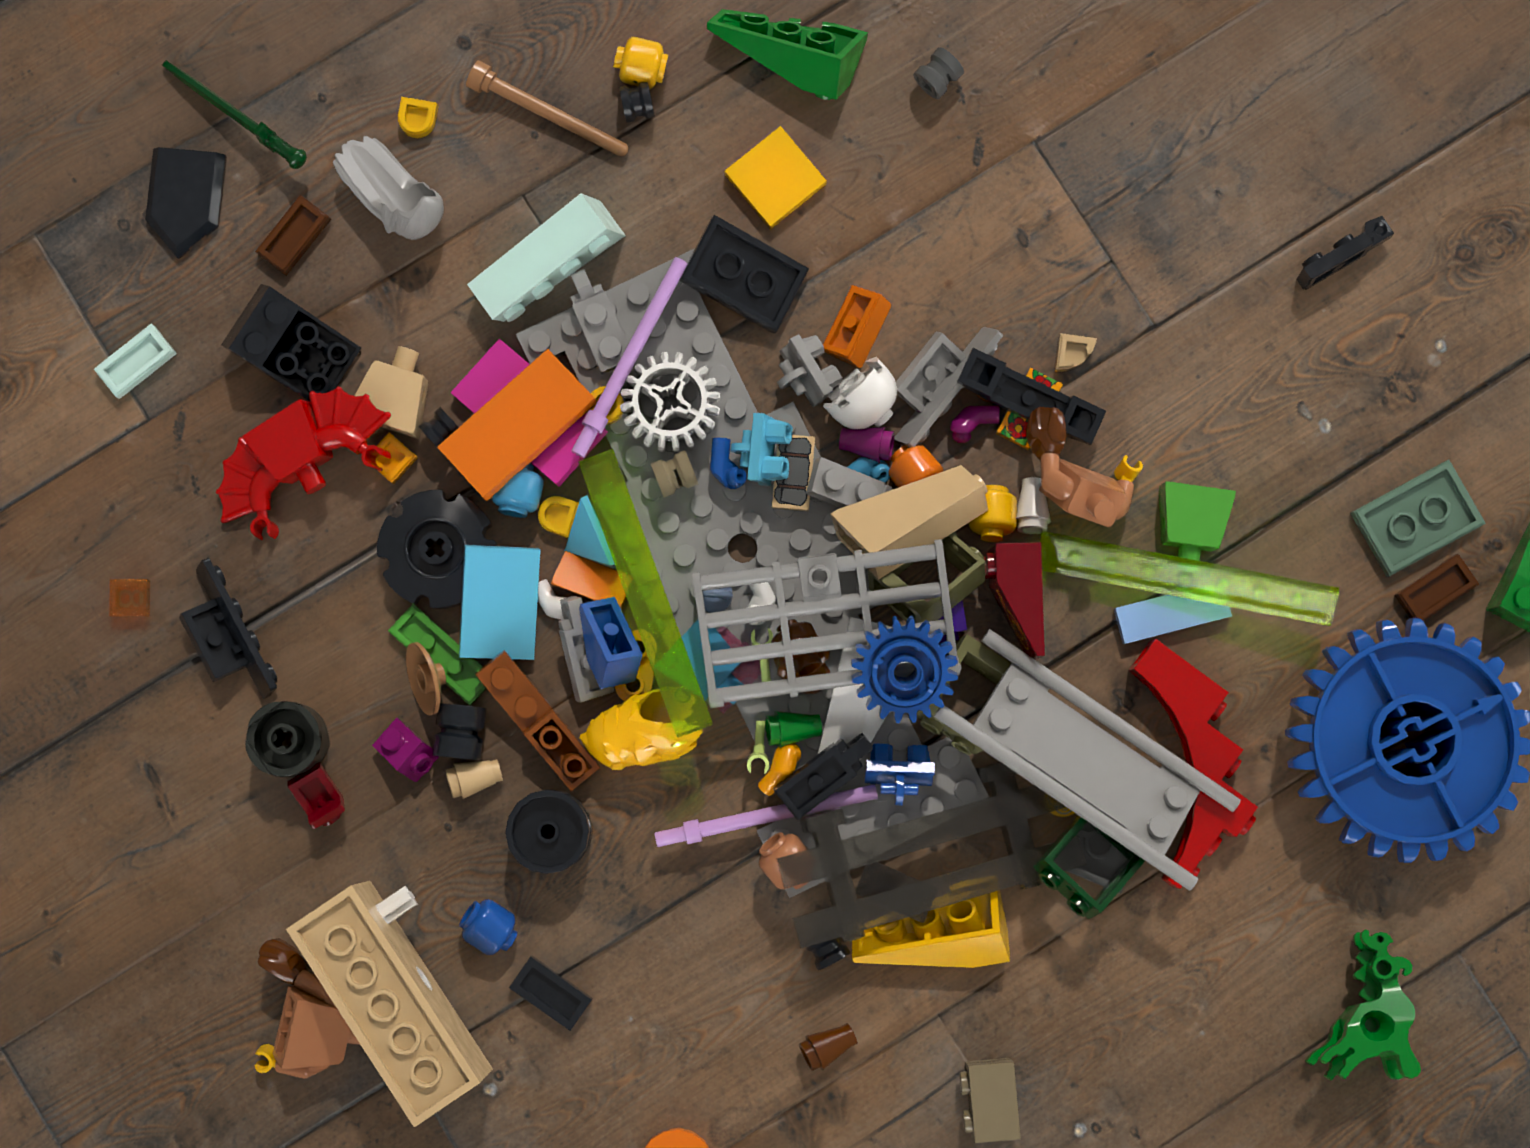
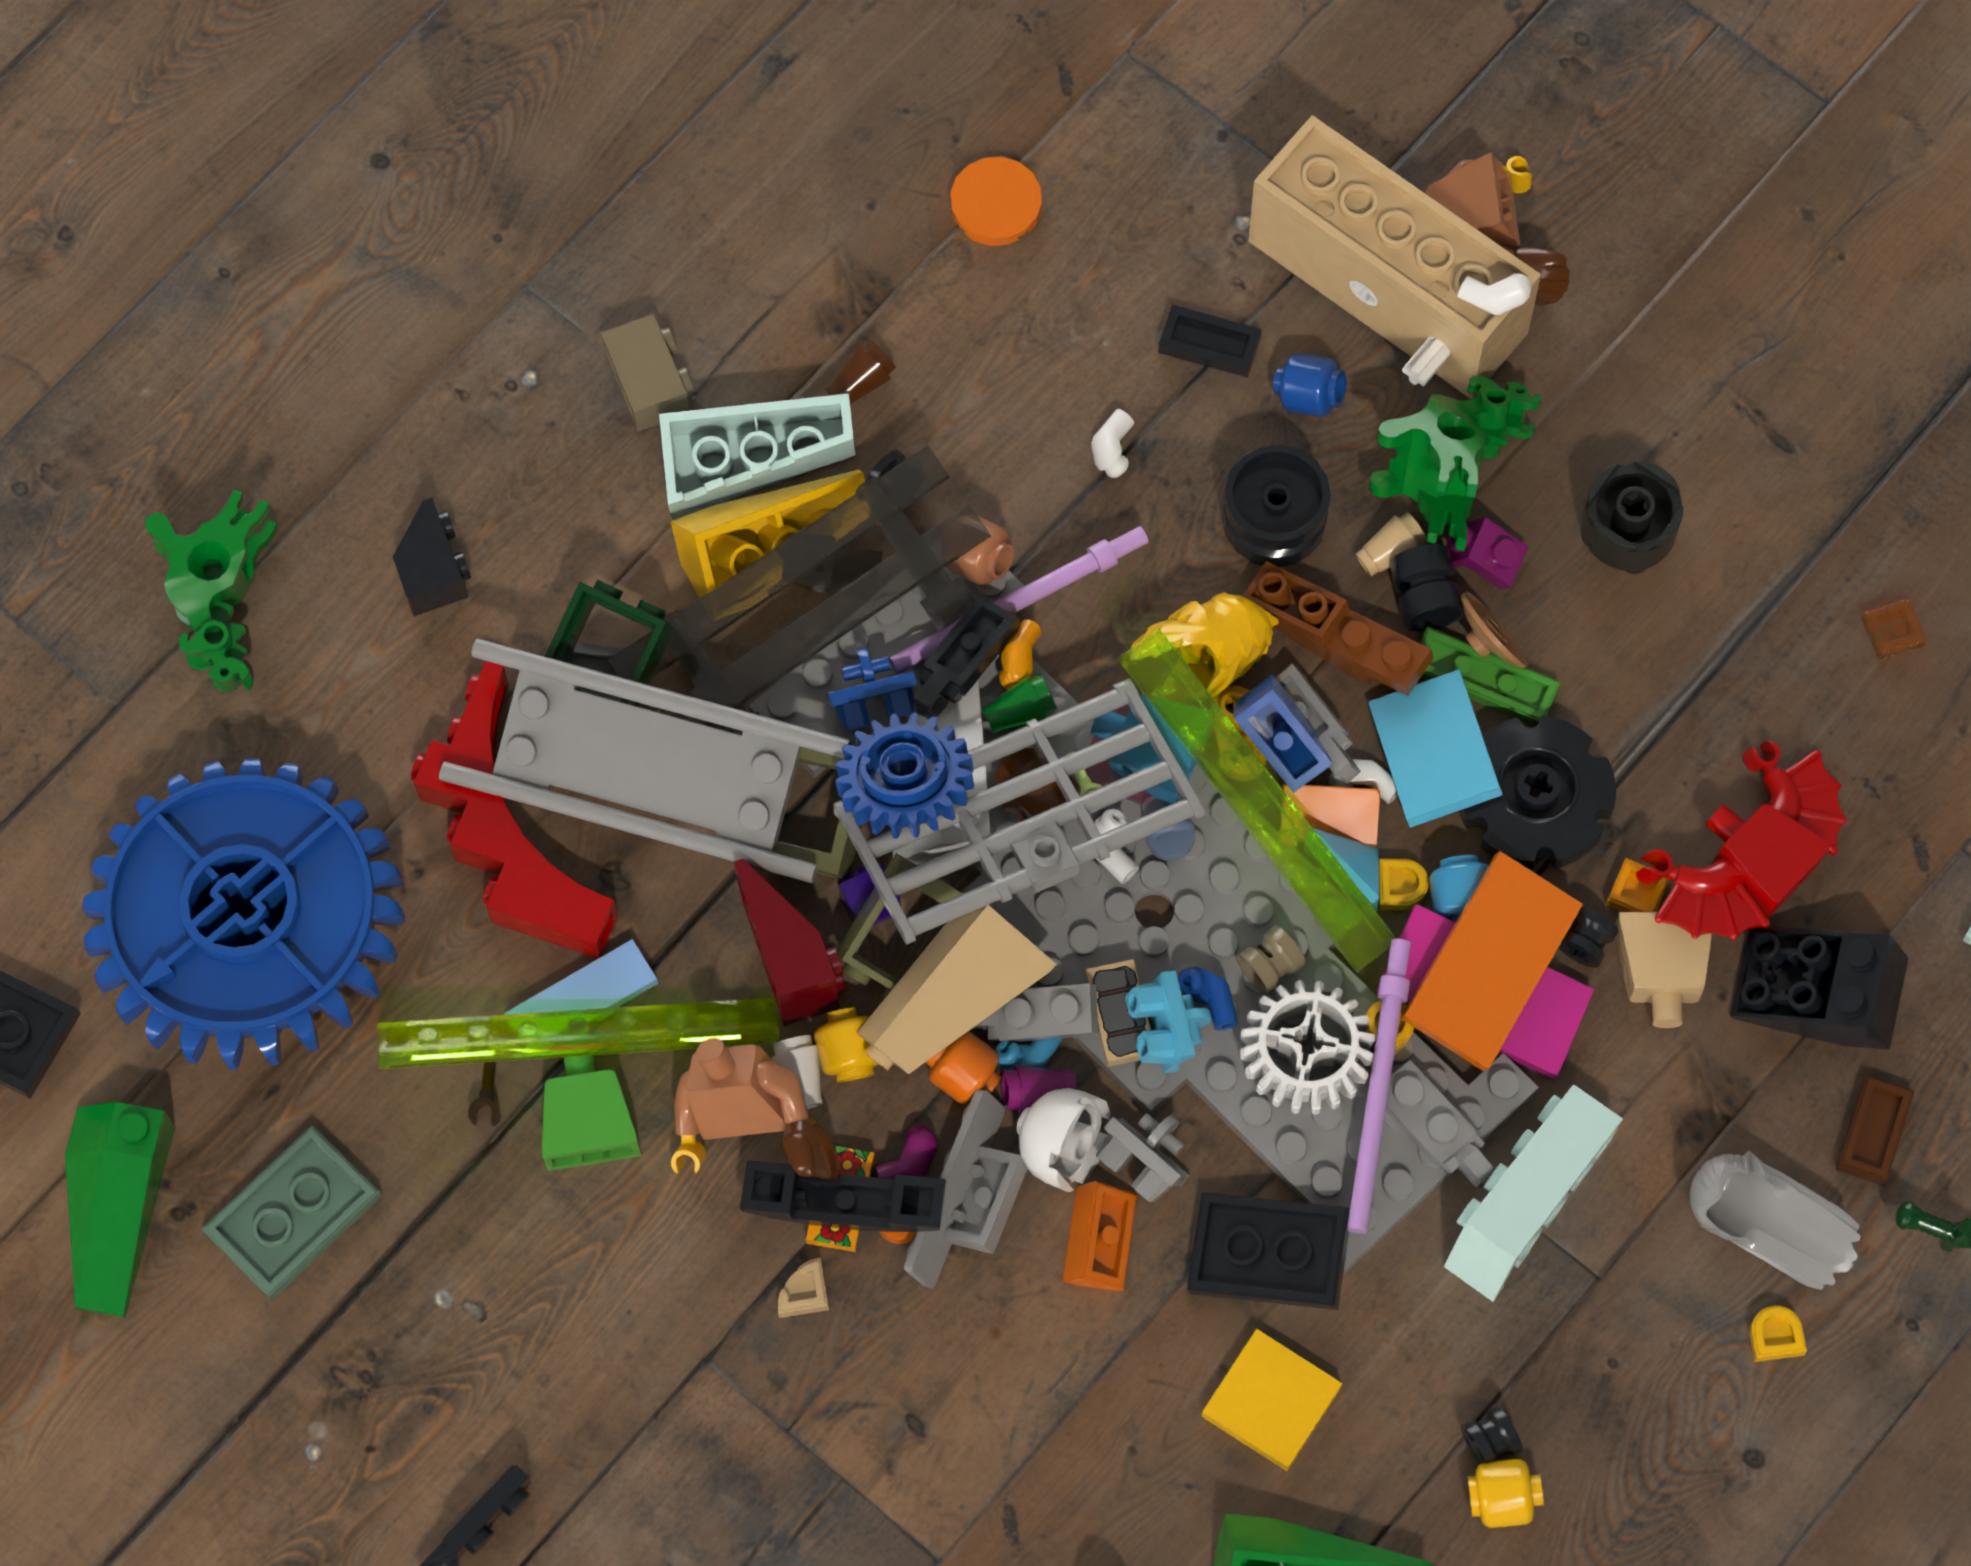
camera: 165 degrees right, 15 degrees down
black bracket [179,558,277,699] -> none
dark red bracket [287,762,345,830] -> none
medium nougat piece [466,60,628,156] -> none
yellowish green hand [747,721,769,774] -> none
reddish brown tile [1395,554,1479,621] -> none
none -> black slope [393,497,471,616]
none -> dark brown hand [468,1060,501,1127]
none -> light aqua wedge [659,394,855,521]
none -> white arm [1091,409,1134,478]
none -> green animal [1368,375,1541,552]
none -> white arm [1457,273,1532,315]

